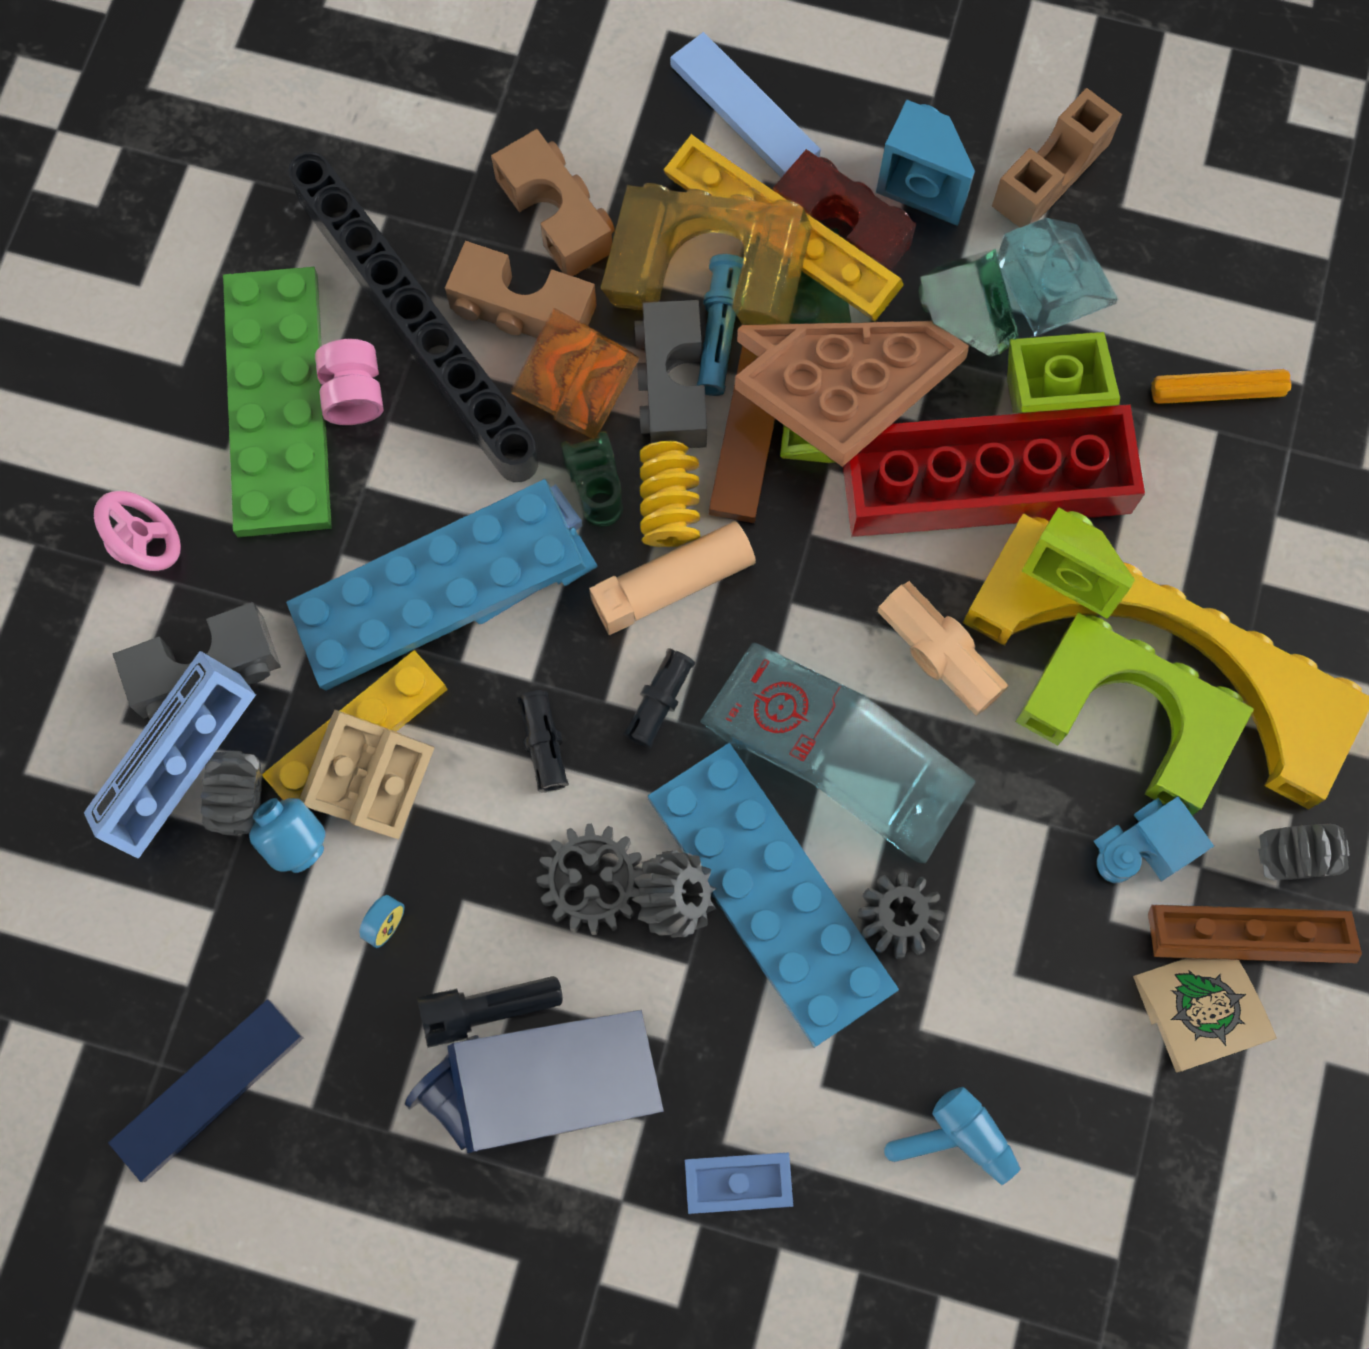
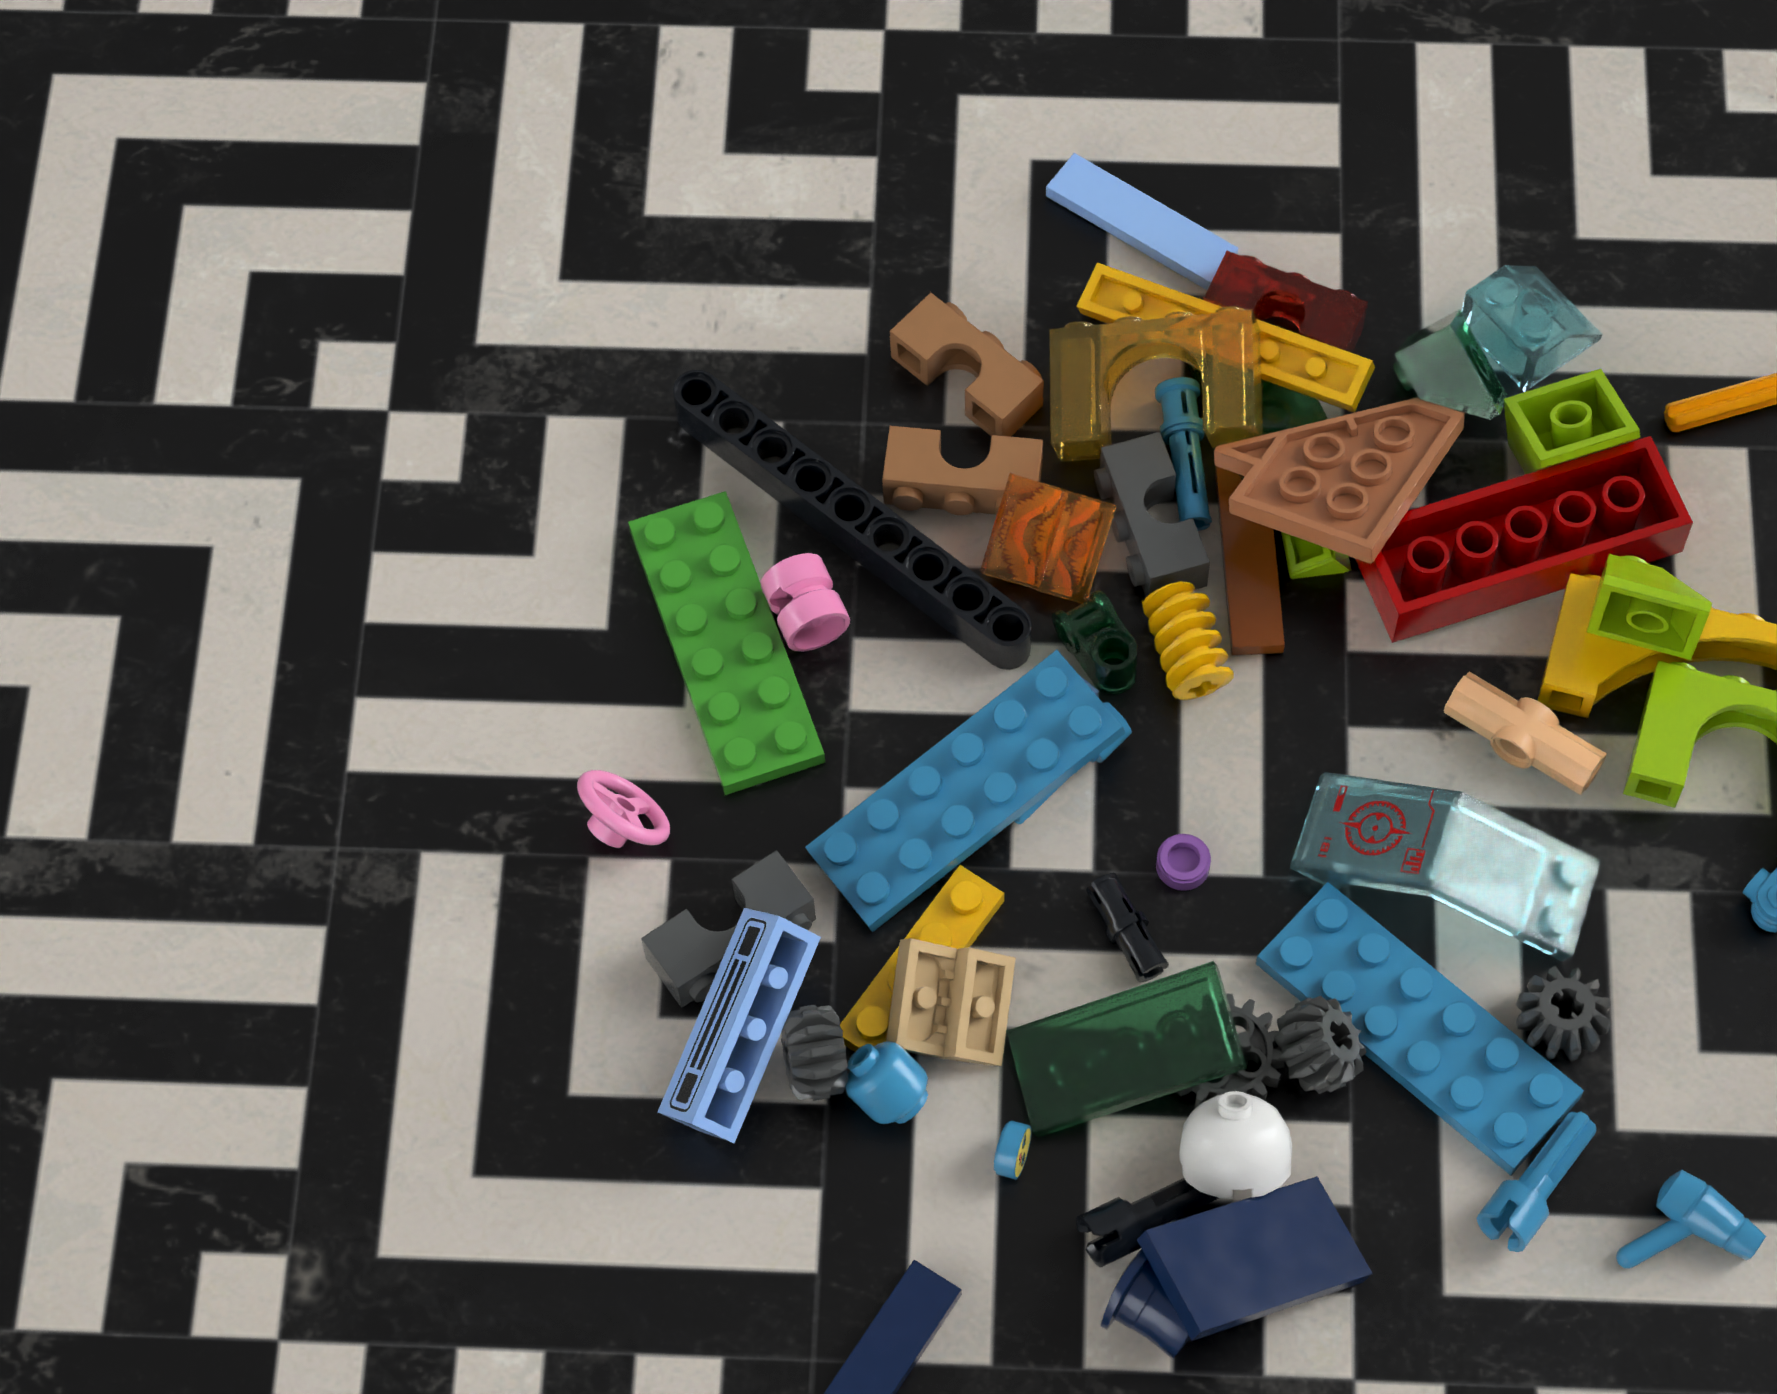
camera: 10 degrees left, 10 degrees down
light nougat piece [589,521,756,635] -> none
black pin [623,648,695,749] -> none
medium blue plate [685,1152,793,1214] -> none
dark azure slope [876,100,975,226] -> none
medium nougat arch [992,88,1122,233] -> none
none -> clear green tile [1007,961,1247,1137]
none -> medium lavender tile [1156,834,1211,891]
none -> white cylinder [1179,1091,1292,1199]
none -> dark azure piece [1476,1111,1597,1252]

